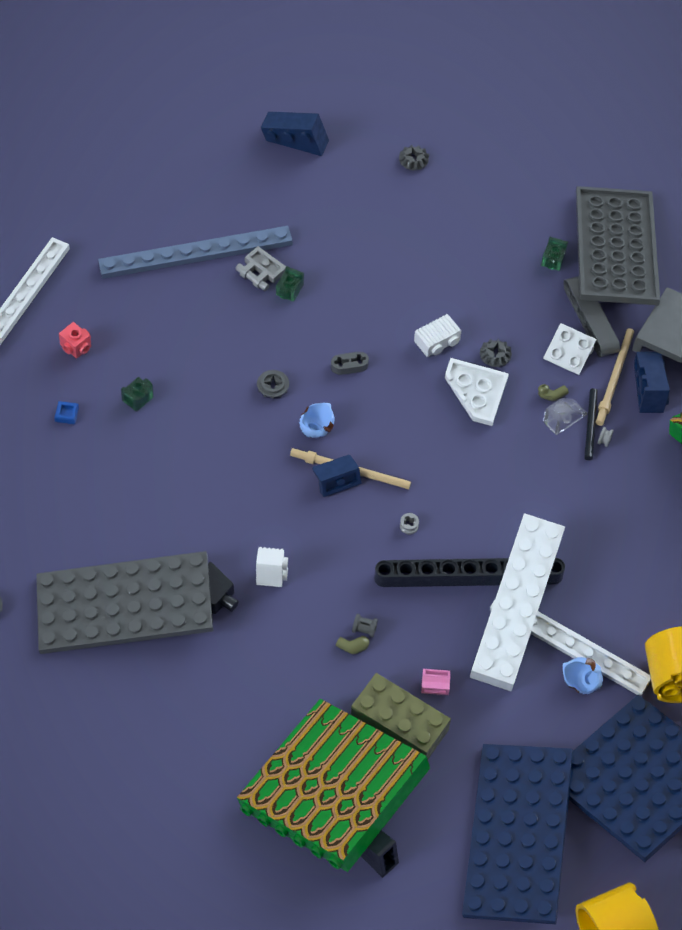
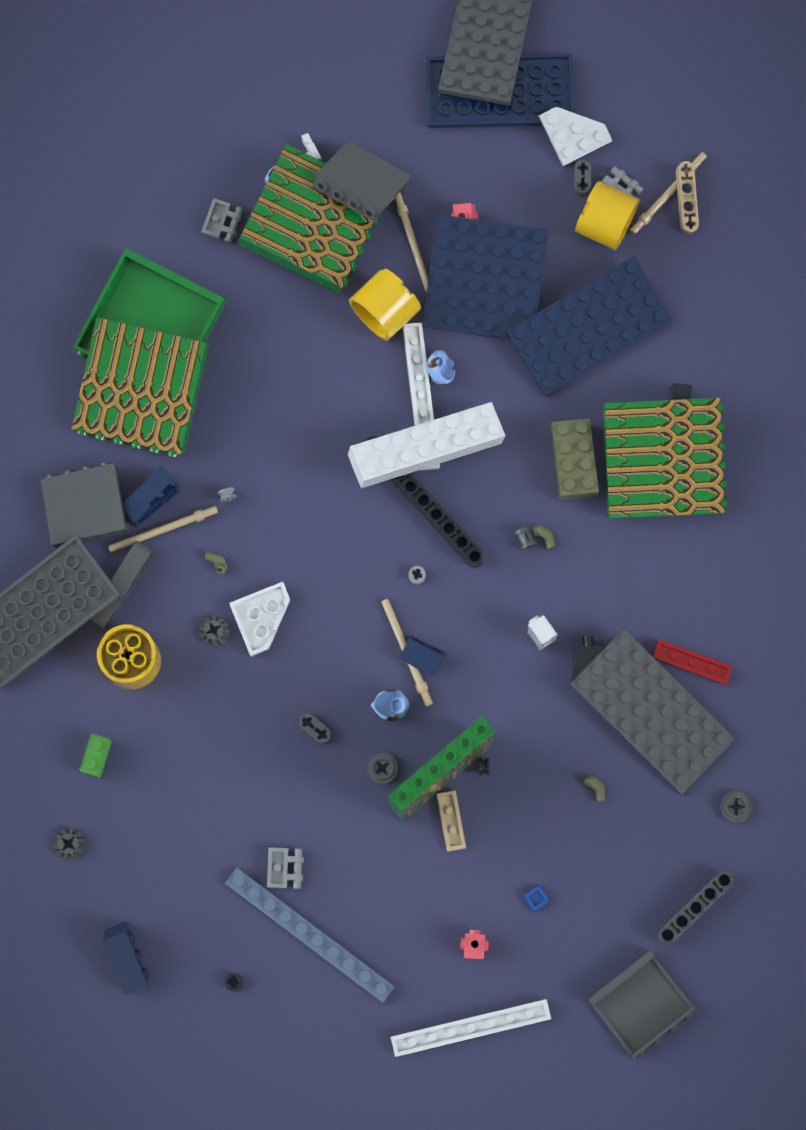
camera: 125 degrees left, 20 degrees up
brick [121,377,154,412] -> none
clear green brick [276,266,304,302] -> none
white brick [414,314,461,357] -> none
bright pink piece [421,669,450,695] -> none
clear green brick [541,237,568,271] -> none
white hinge [543,323,597,375] -> none
clear slope [543,398,587,435] -> none
black bar [584,388,598,460] -> none
none -> bright green brick [79,734,112,778]
none -> yellow brick [97,624,161,690]
none -> black bush [225,973,244,992]
none -> green panel [388,716,495,822]
none -> tan tile [436,790,466,852]
none -> black bush [479,758,489,776]
none -> olive arm [584,775,606,802]
none -> red plate [653,640,733,685]

